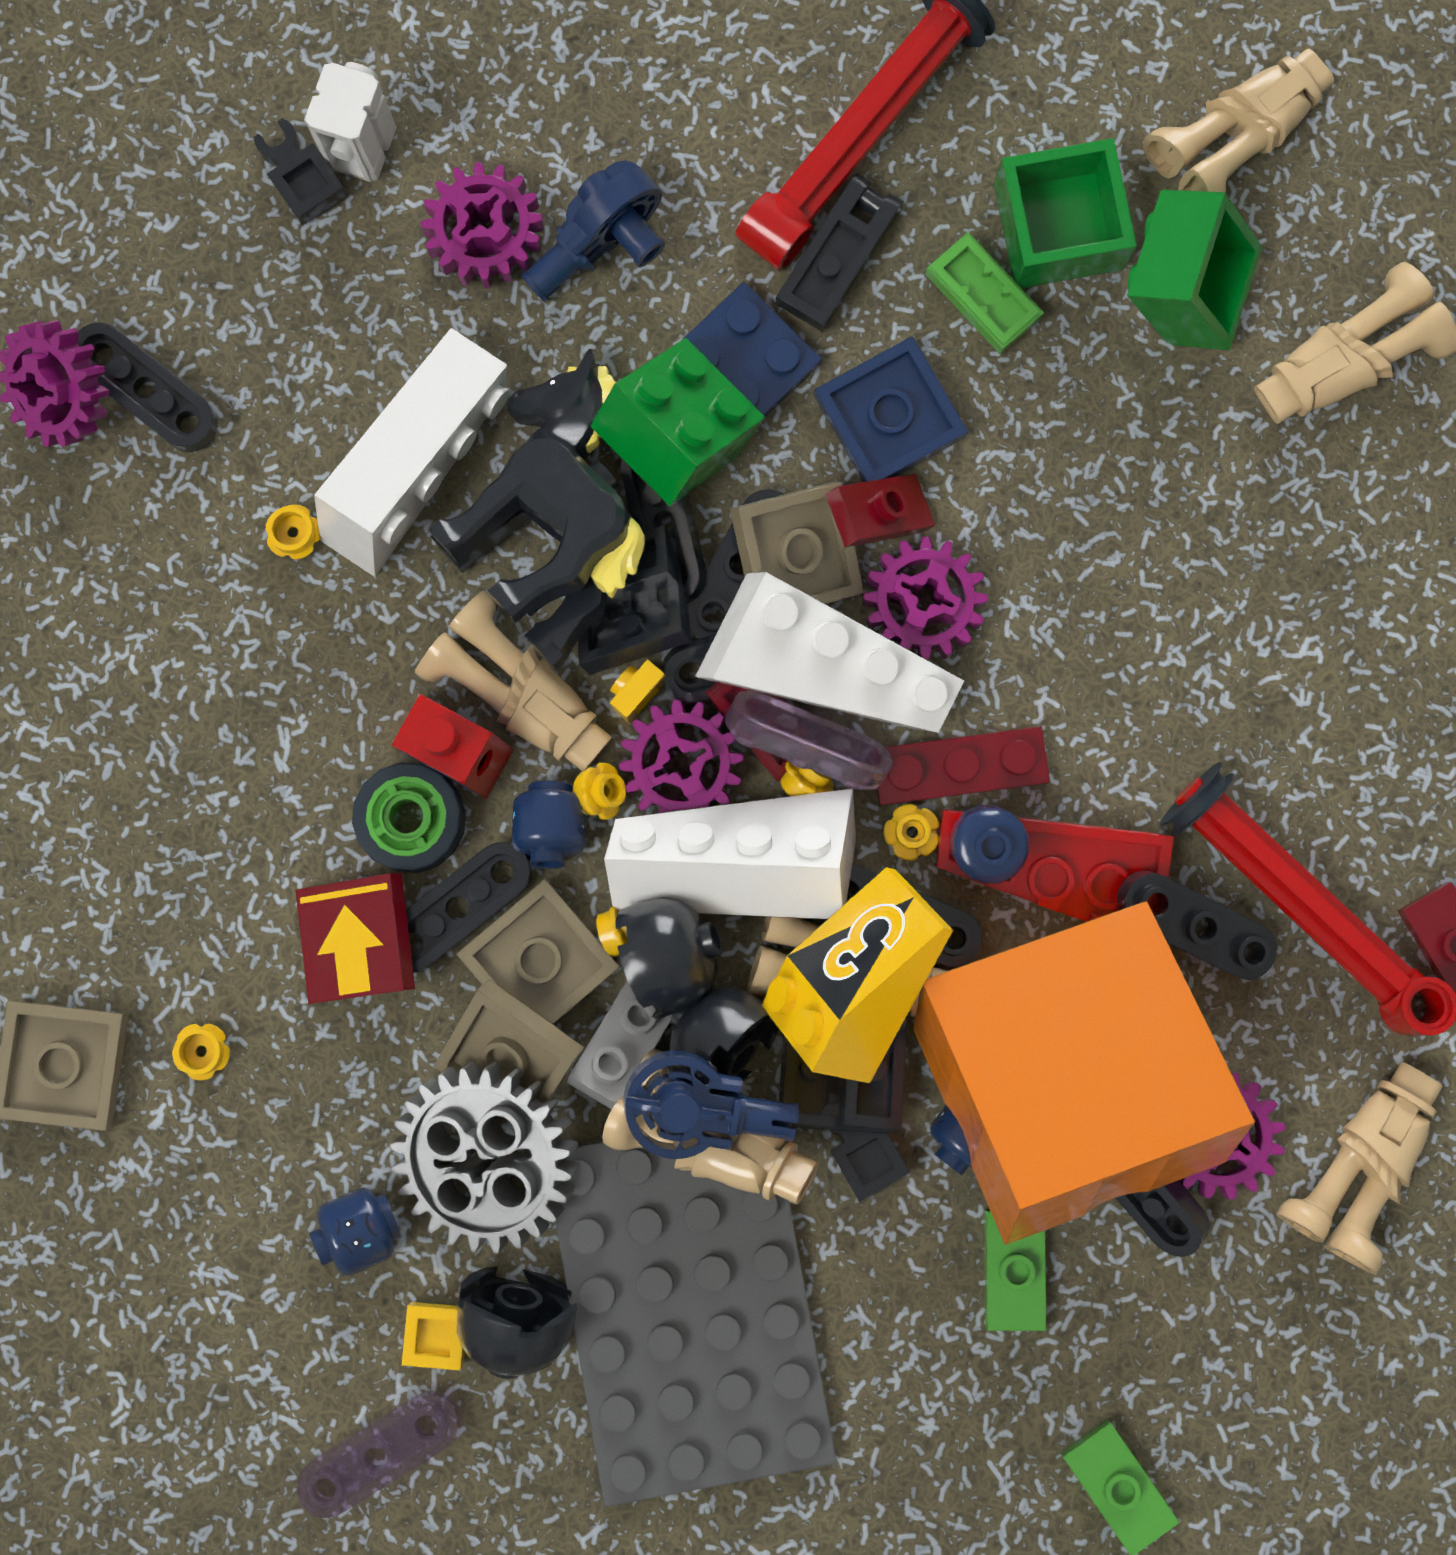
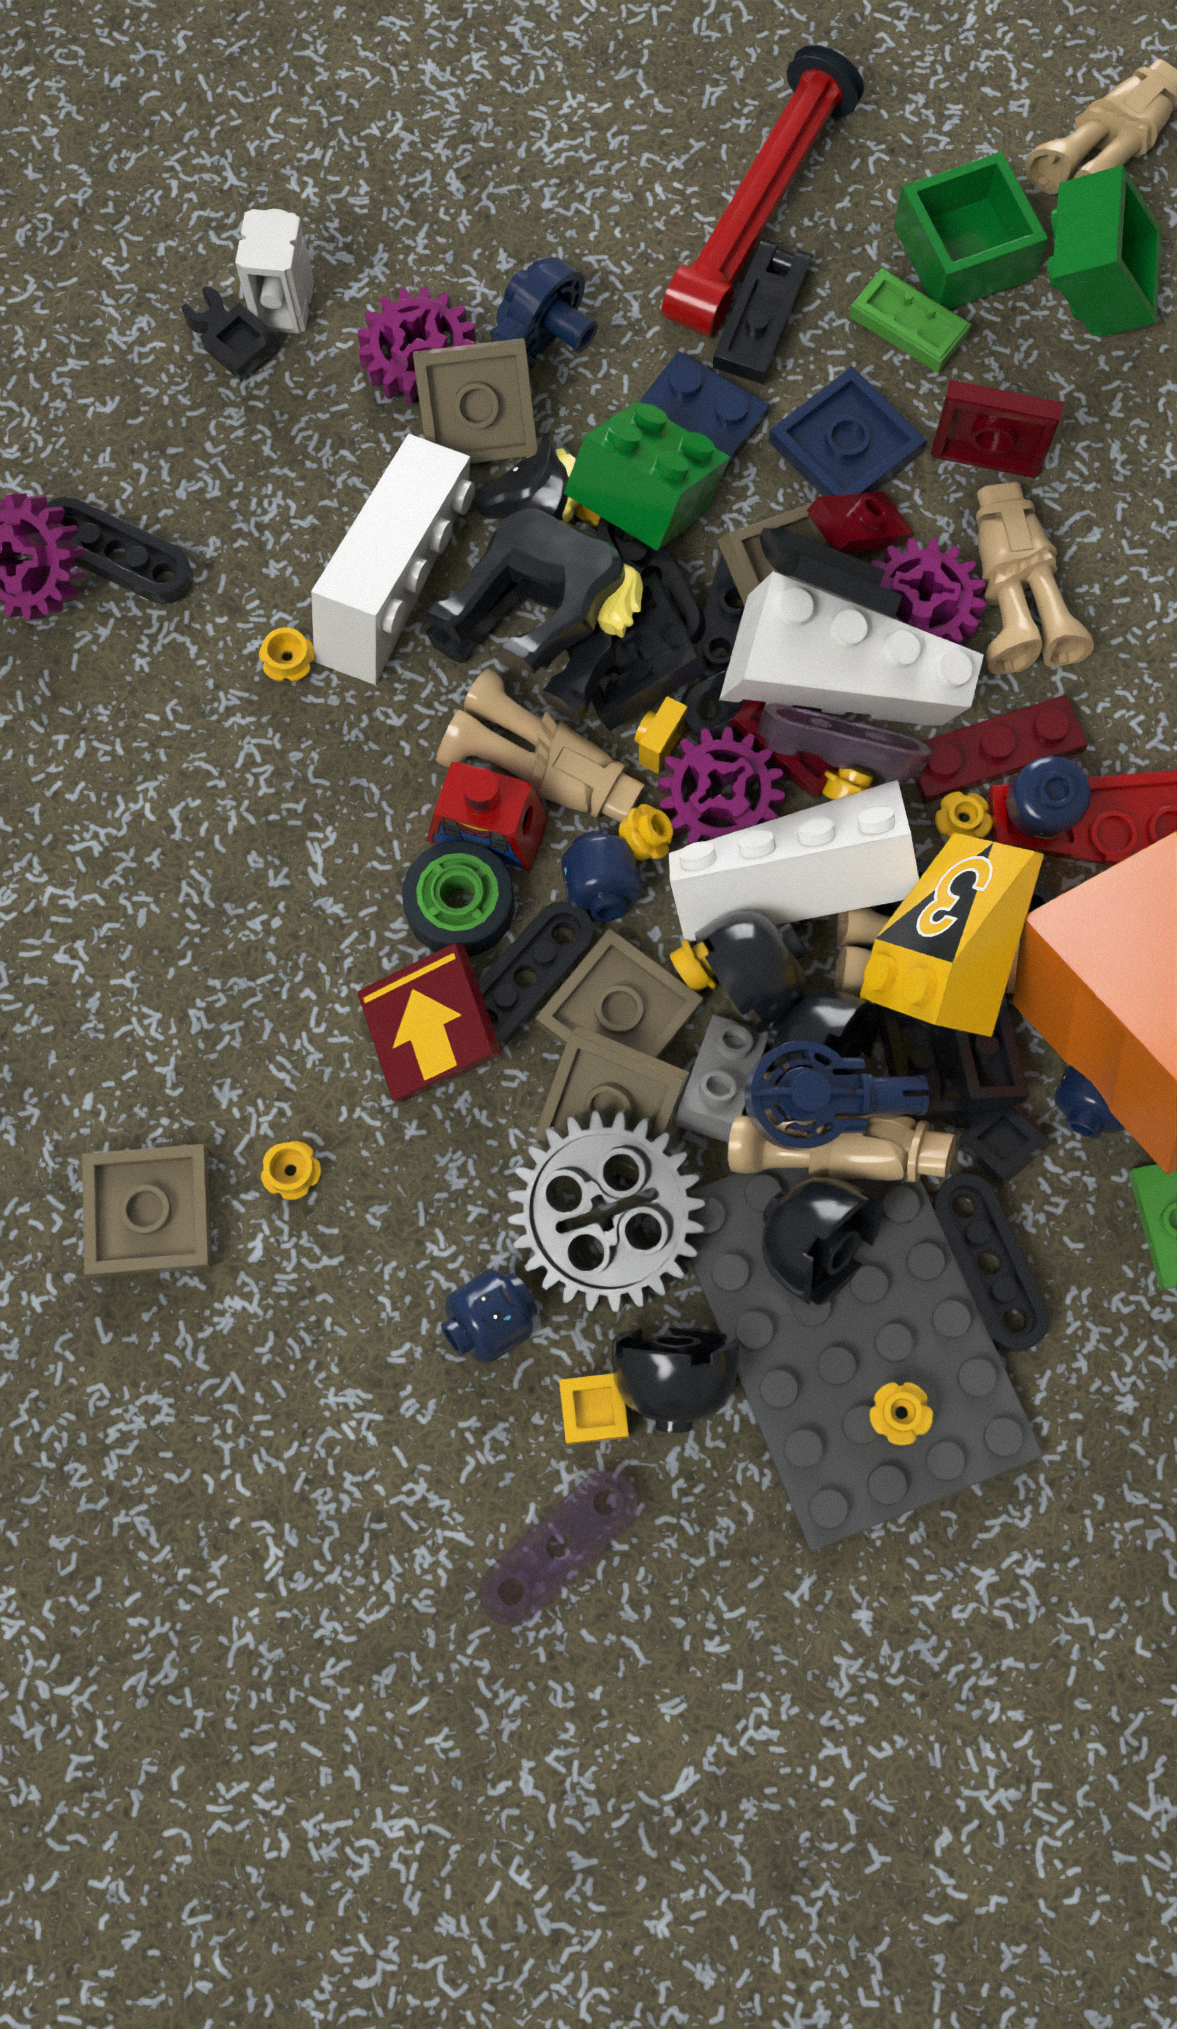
camera: 10 degrees left, 10 degrees down
none -> dark tan plate [413,338,538,463]
none -> black slope [759,528,903,618]
none -> black cylinder [762,1176,883,1305]
none -> yellow plate [869,1382,933,1446]
none -> dark red tile [930,380,1064,478]
none -> black plate [932,1173,1049,1353]
none -> tan piece [976,482,1094,675]

